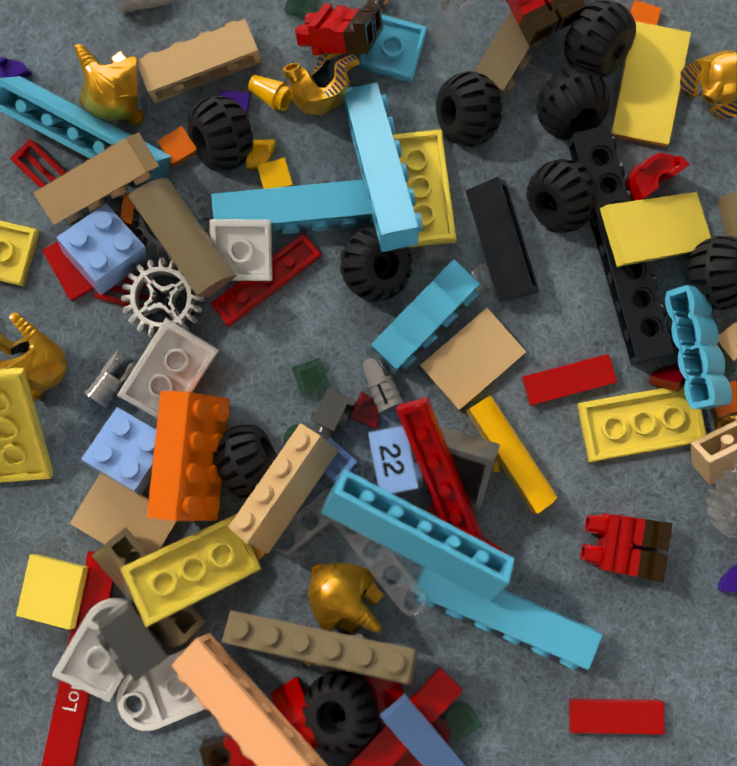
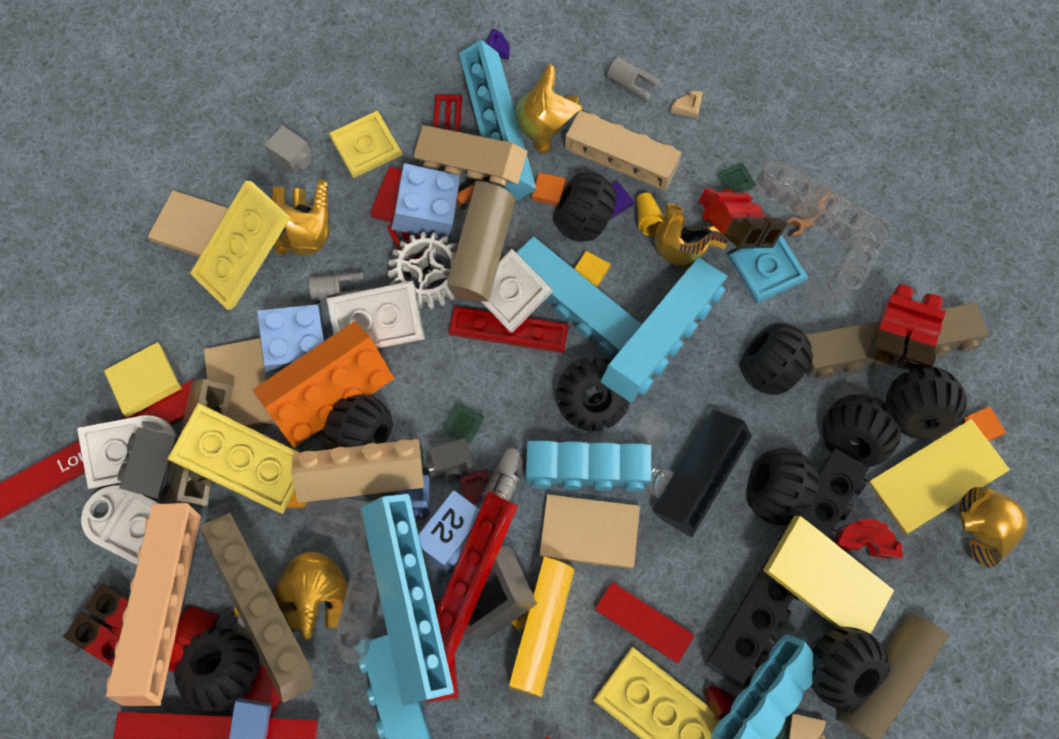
camera: 50 degrees right, 15 degrees down
yellow tile [246,139,276,170] -> none
light yellow tile [393,129,456,248] -> none

